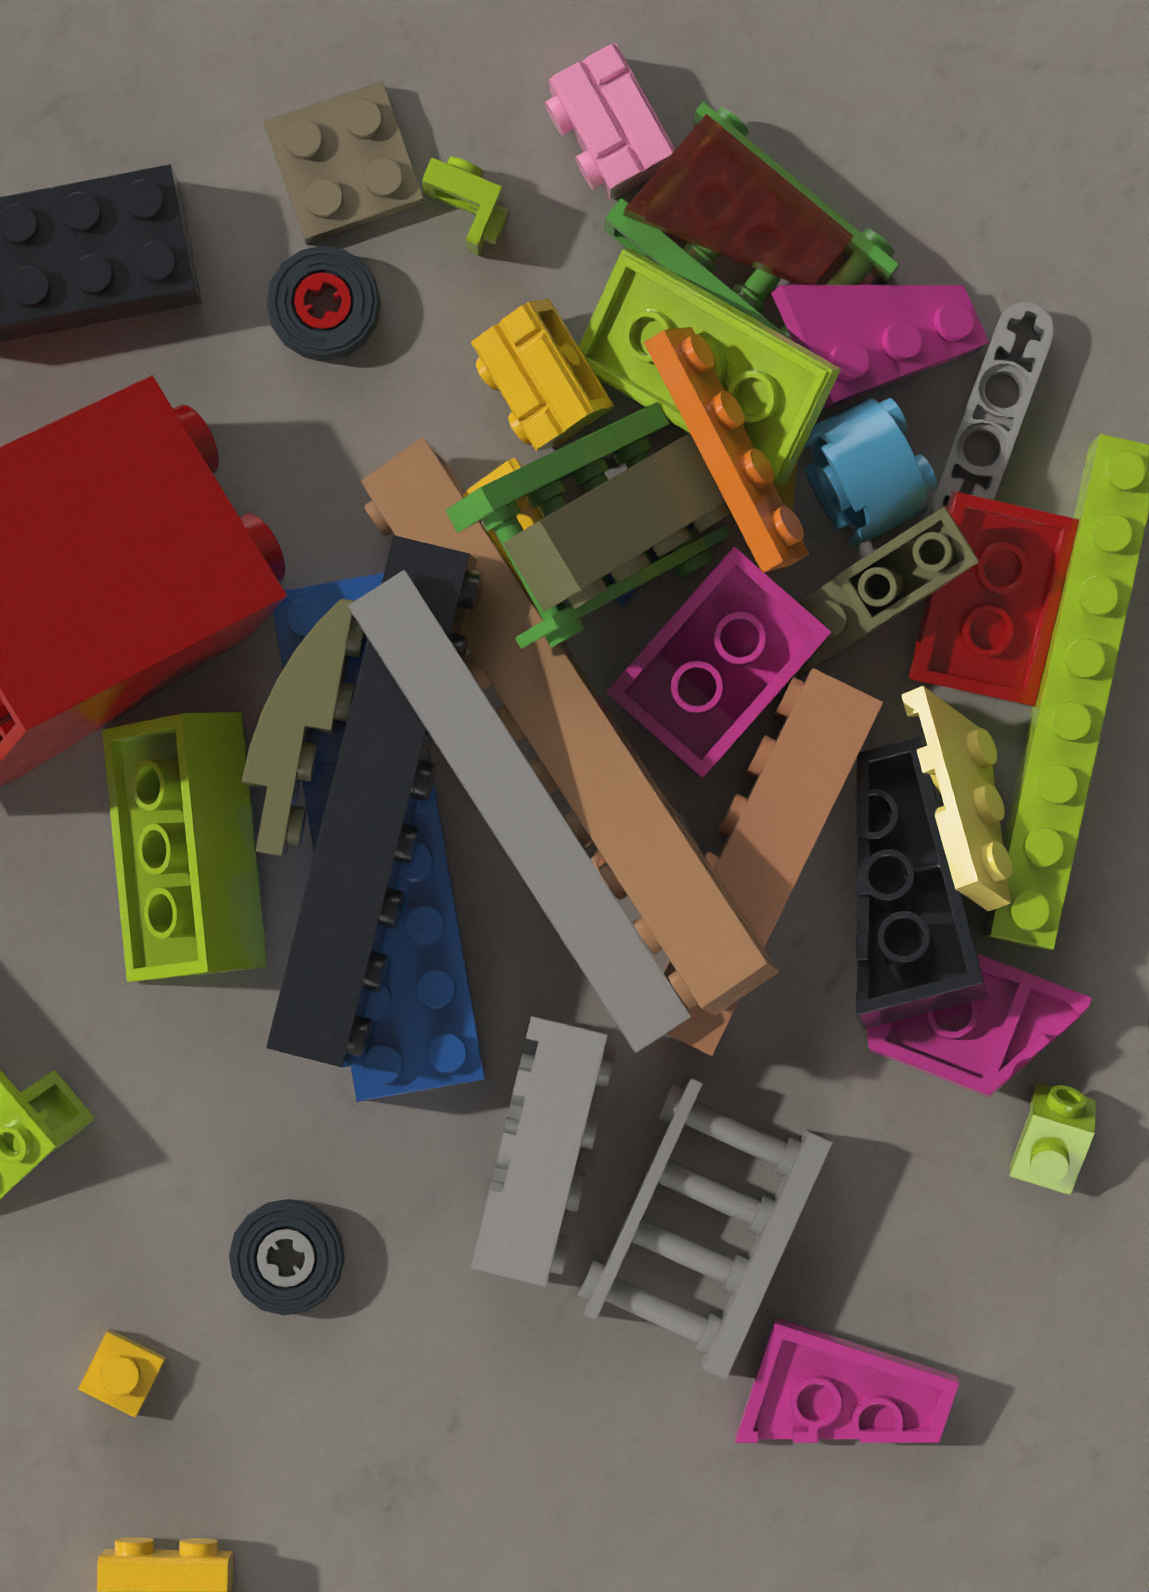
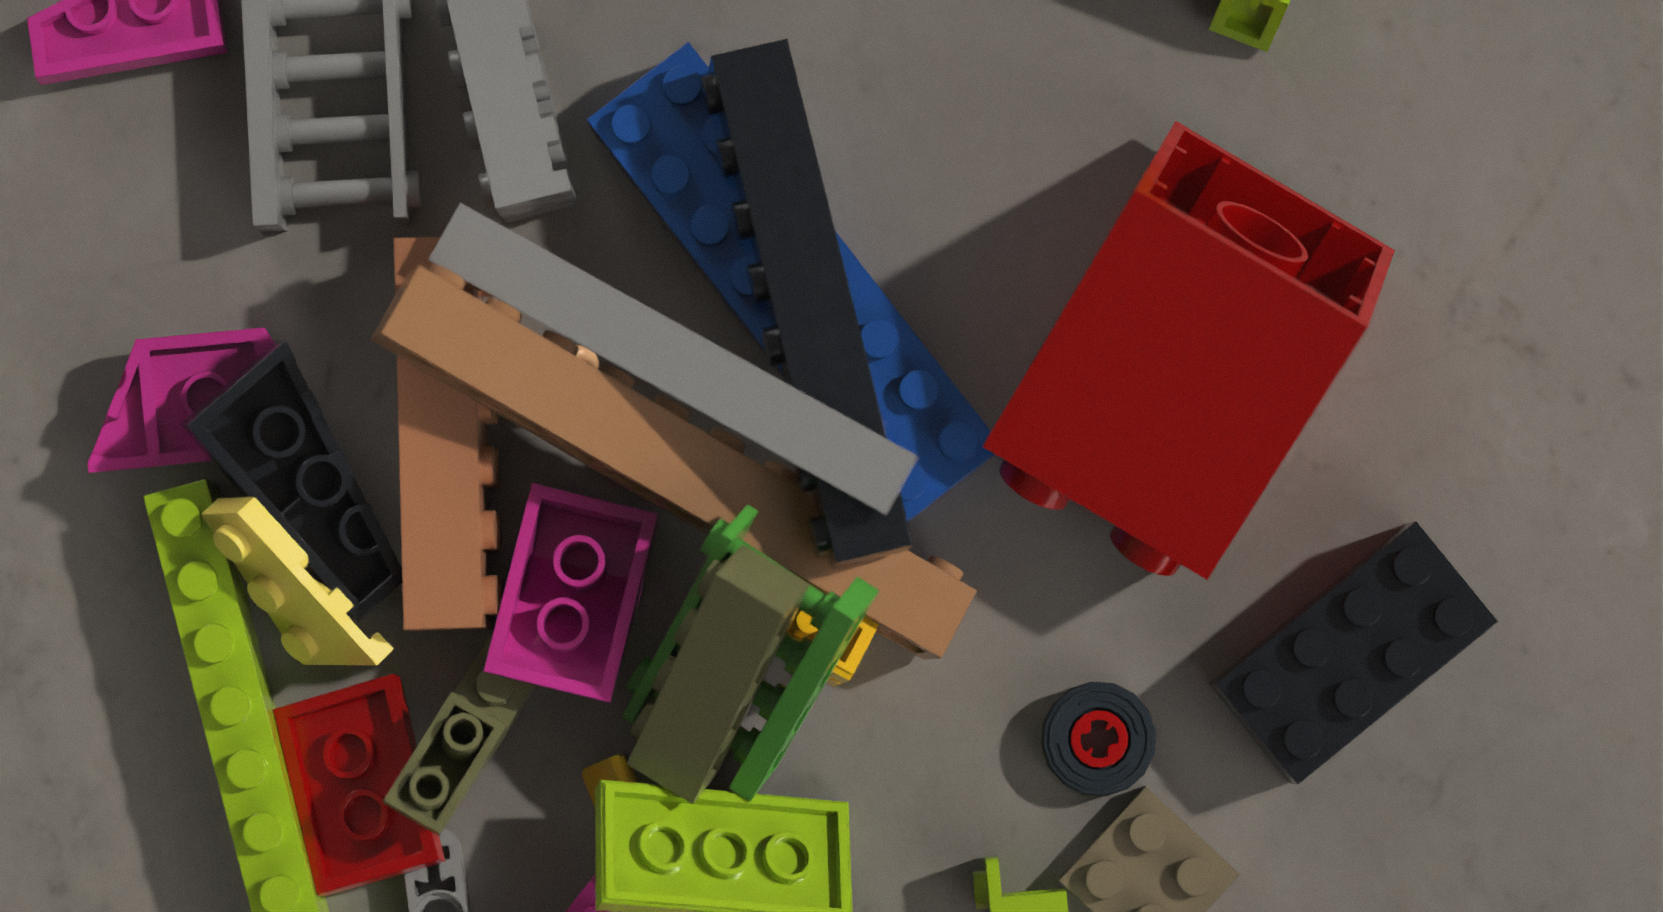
camera: 155 degrees right, 0 degrees up
lime slope [102,712,267,982] -> none
olive slope [241,599,365,858] -> none
yellow brick [471,298,614,451] -> none
orange plate [644,327,810,573] -> none
dark azure brick [803,398,938,547] -> none
lime bracket [1009,1083,1096,1195] -> none

